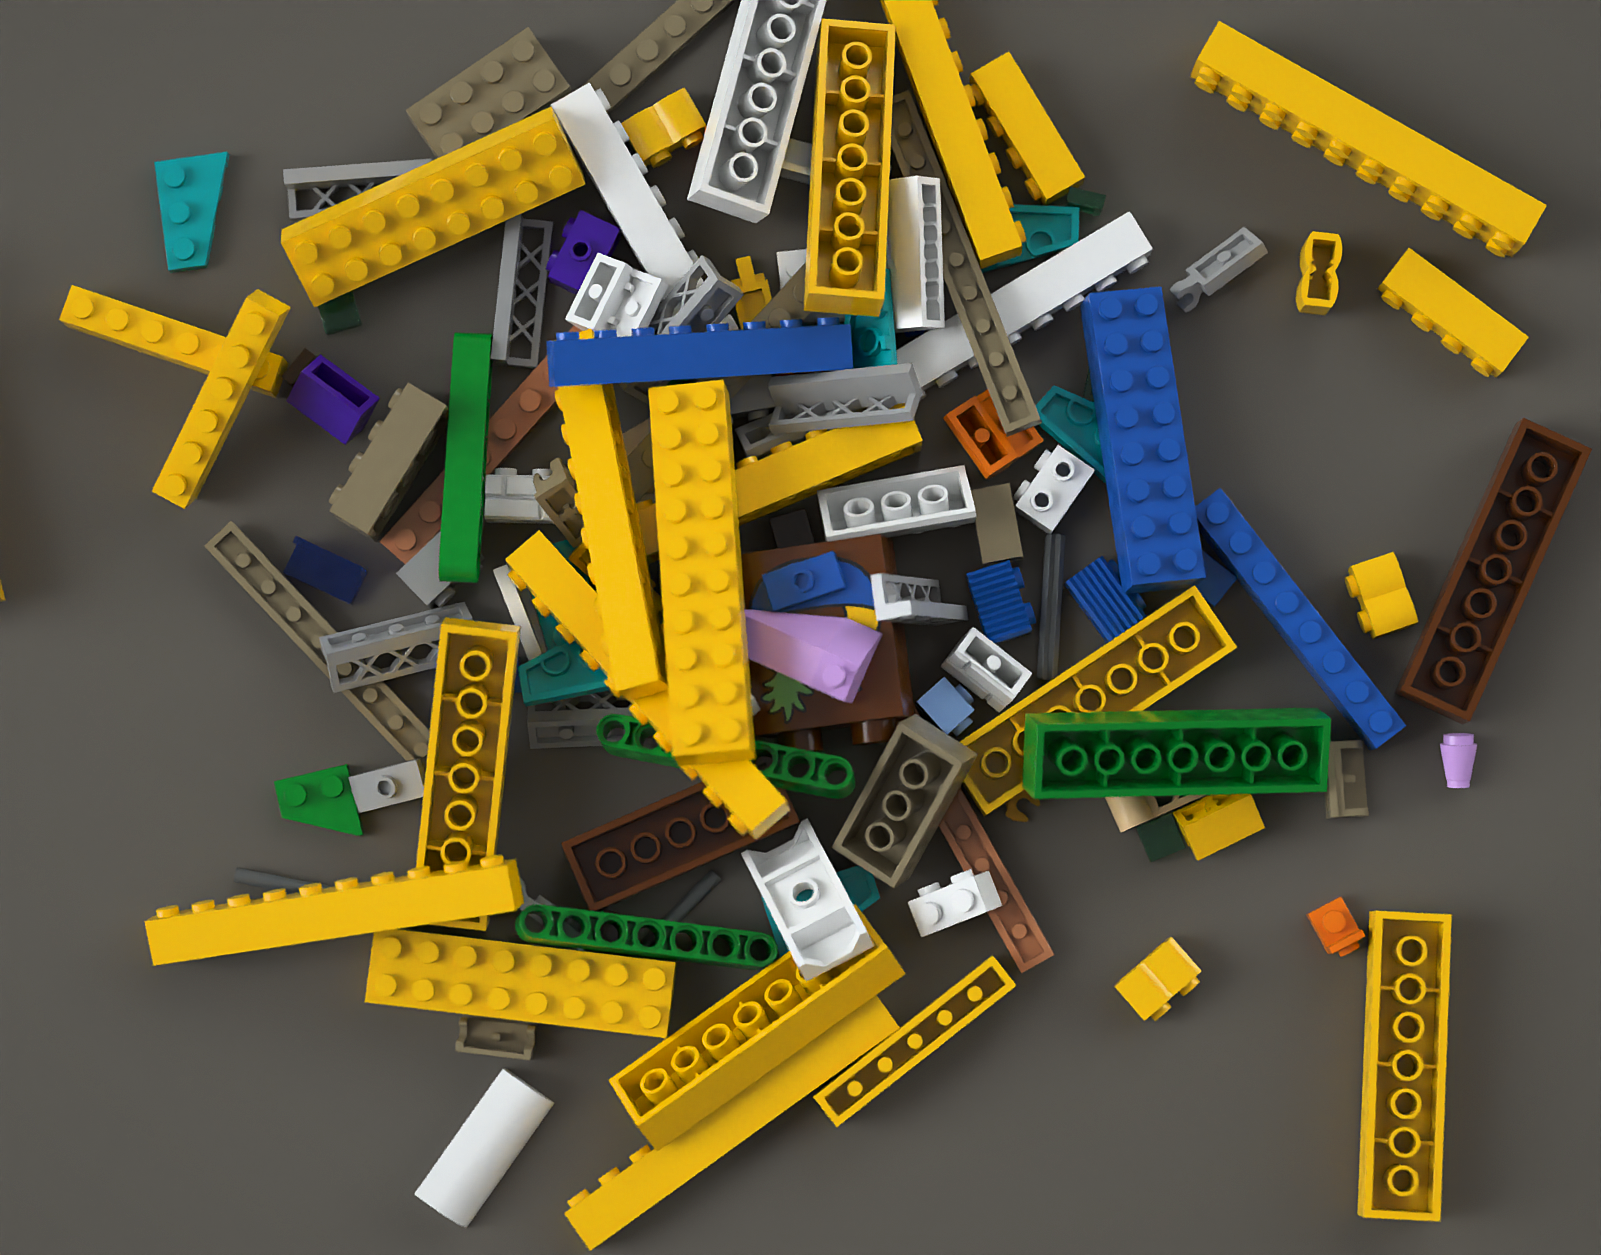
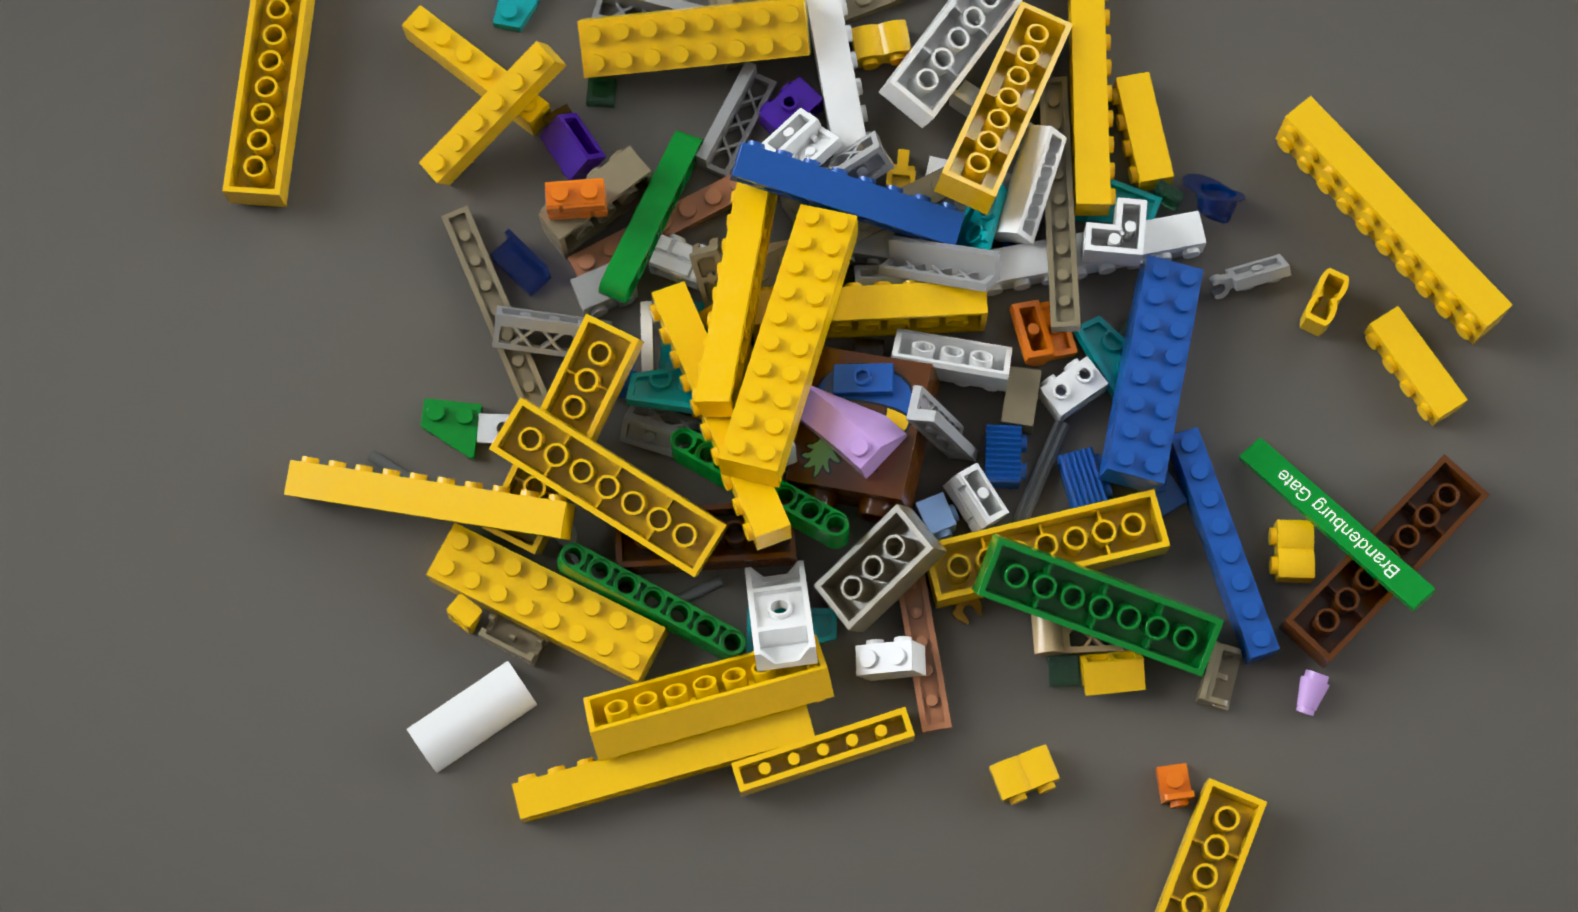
camera: 20 degrees right, 10 degrees down
none -> yellow slope [446,594,482,634]
none -> yellow brick [489,397,729,577]
none -> orange brick [545,178,608,221]
none -> white brick [1081,197,1147,267]
none -> clear blue piece [1182,174,1246,224]
none -> green tile [1239,437,1435,613]

